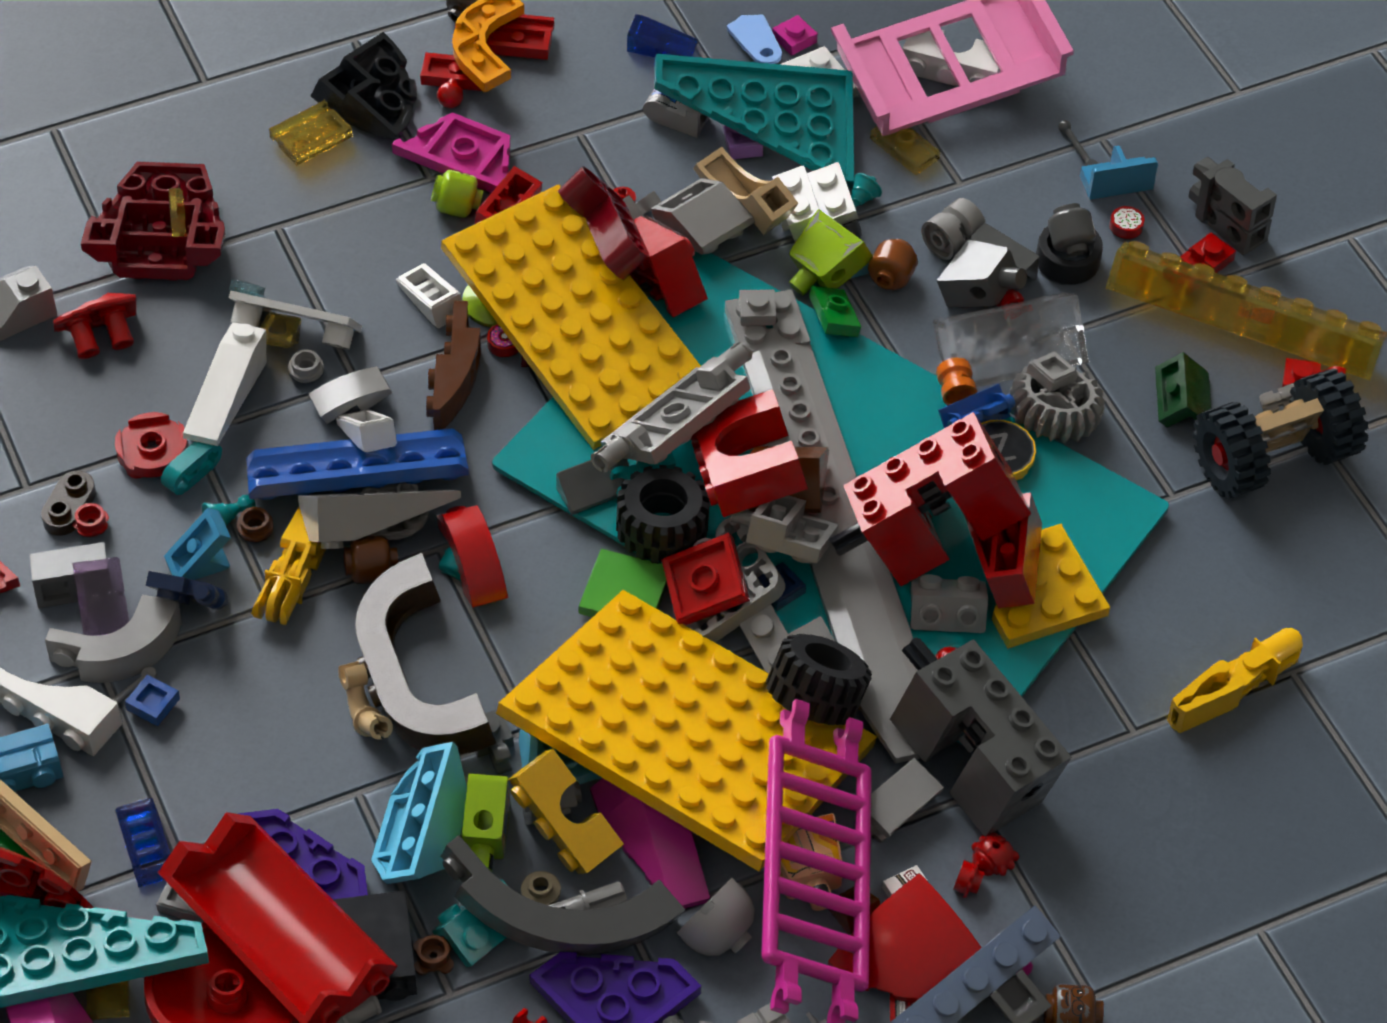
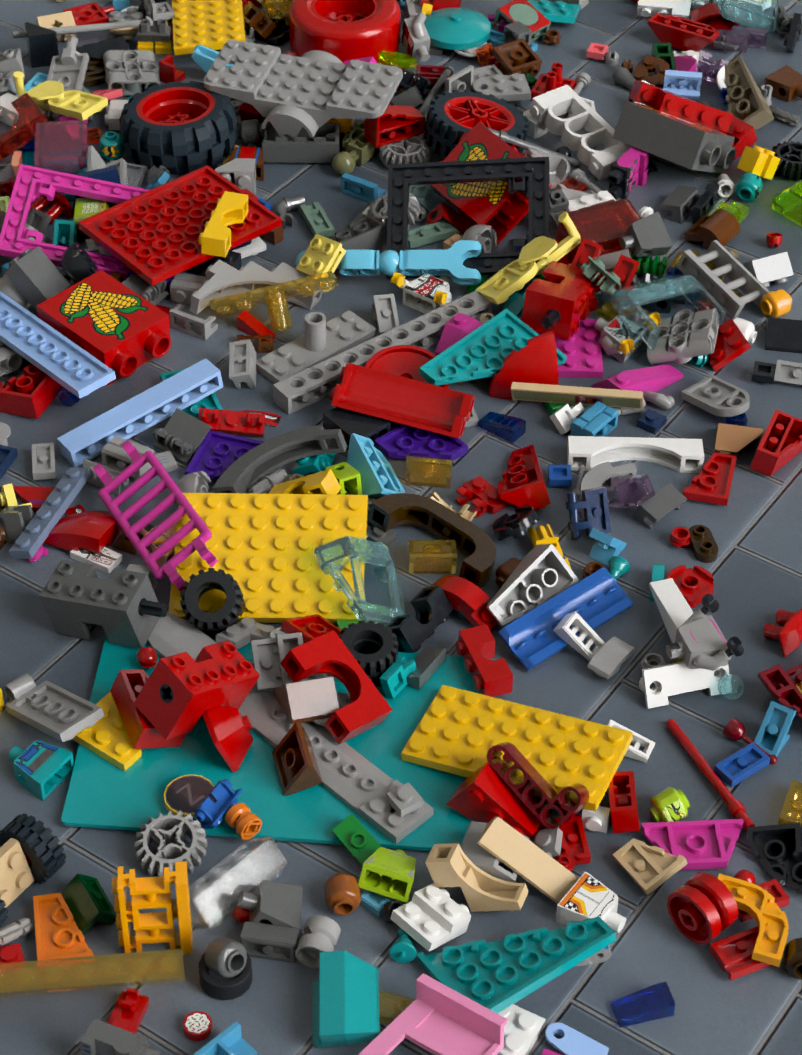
camera: 150 degrees right, 10 degrees down
reddish brown slope [426,301,481,430] -> none
light grey plate [591,341,753,472] -> none
light grey tile [1027,351,1079,392] -> none
none -> light grey hinge [4,673,104,742]
none -> teal torso [8,740,74,801]
none -> orange wing [33,893,95,970]
none -> light orange fence [112,861,193,957]
none -> reddish brown slope [272,722,323,796]
none -> teal helmet [312,950,380,1048]
none -> clear light blue windscreen [314,536,405,628]
none -> black arch [386,585,454,653]
none -> clear yellow slope [405,456,454,488]
none -> clear yellow slope [408,540,457,574]
none -> red plate [455,476,510,518]
none -> red arch [455,624,513,697]
none -> tan slope [477,817,579,904]
none -> black plate [492,505,539,541]
none -> red wedge [497,444,551,510]
none -> white plate [550,402,585,435]
none -> white torso [556,871,626,933]
none -> tan wing [612,838,688,895]
none -> red bar [665,719,755,831]
none -> light grey torso [666,593,744,671]
none -> red wheel [667,872,738,945]
none -> blue plate [714,742,770,788]
none -> dark red hinge [723,718,777,765]
none -> dark azure slope [754,701,797,757]

